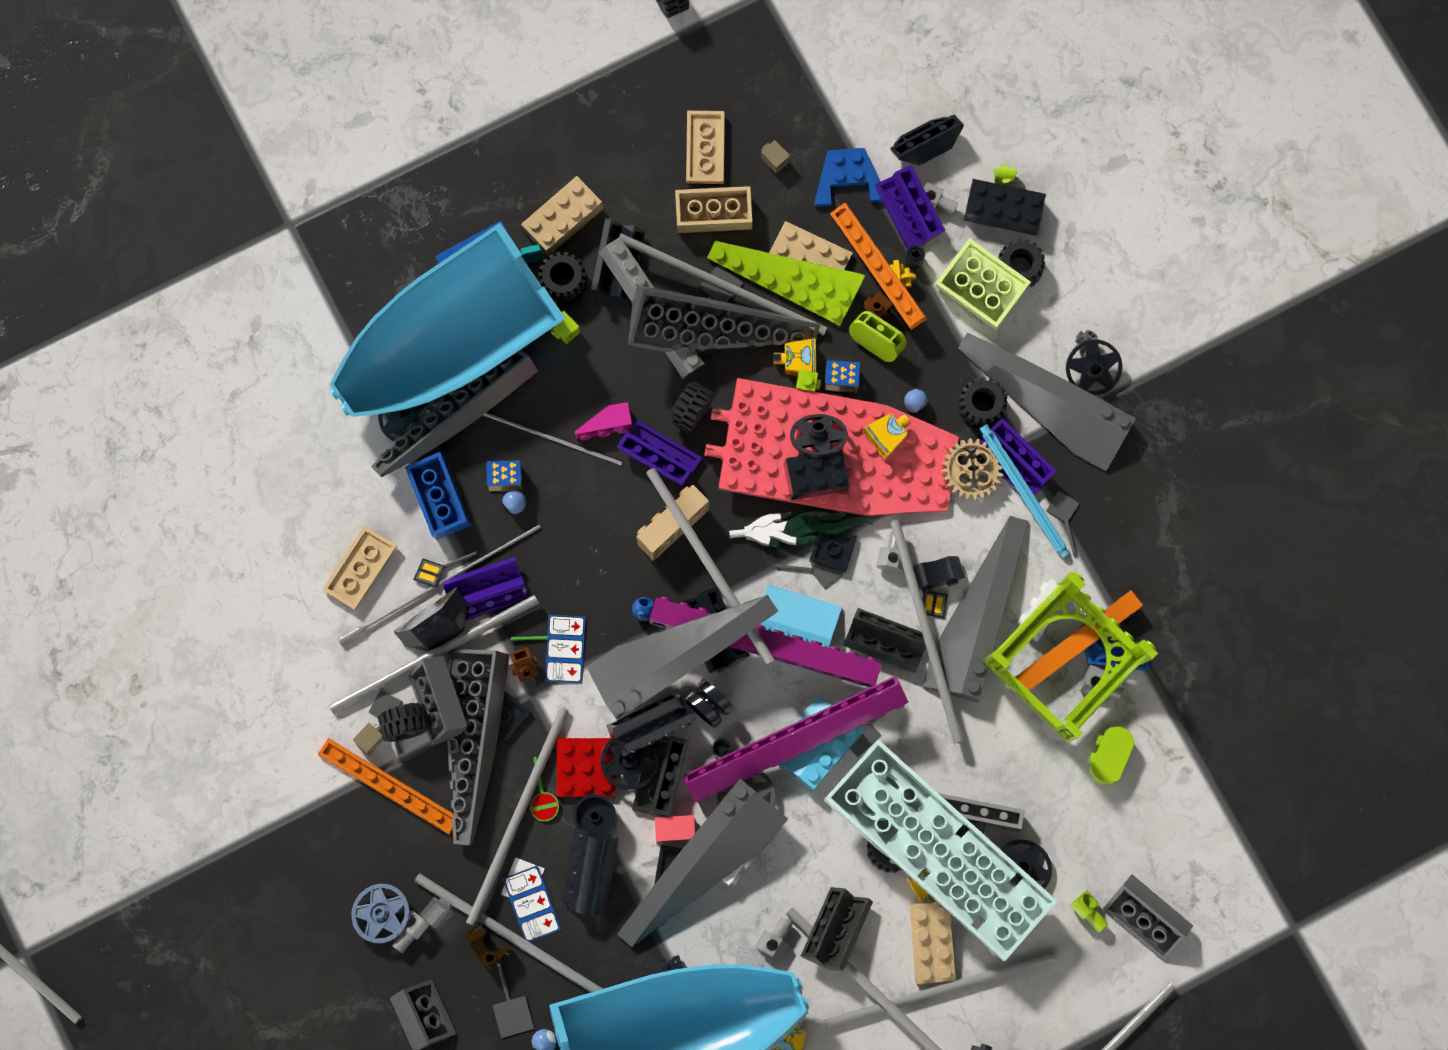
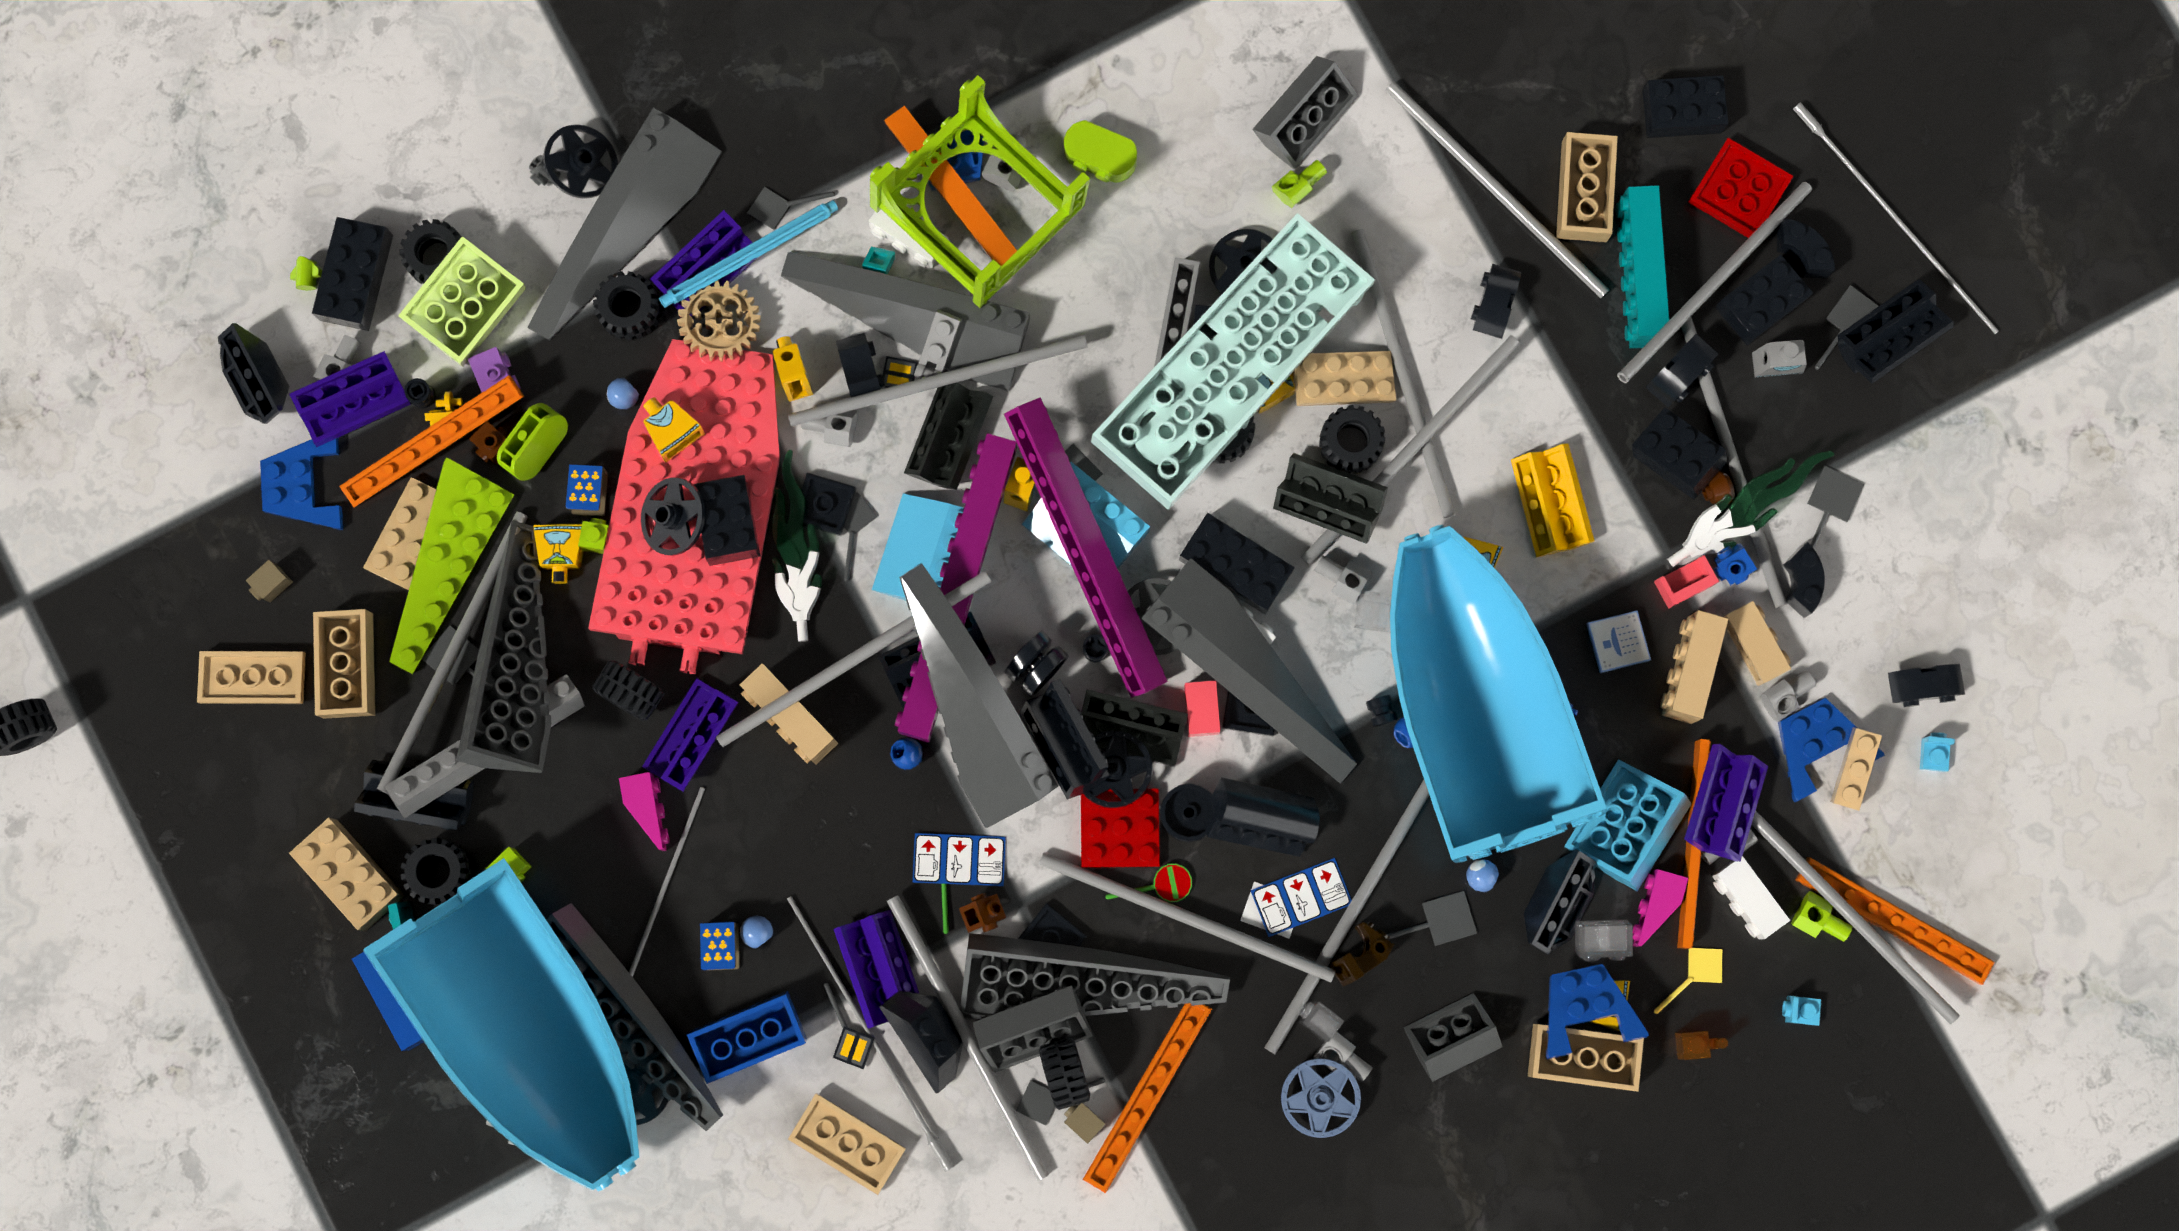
camera: 90 degrees left, 5 degrees up
none -> medium lavender brick [468,347,521,392]
none -> yellow torso [773,336,813,402]
none -> teal plate [862,246,896,274]
none -> light grey plate [914,309,962,379]
none -> yellow torso [1003,457,1037,512]
none -> black brick [1179,512,1295,615]
none -> black tyre [1319,405,1386,474]

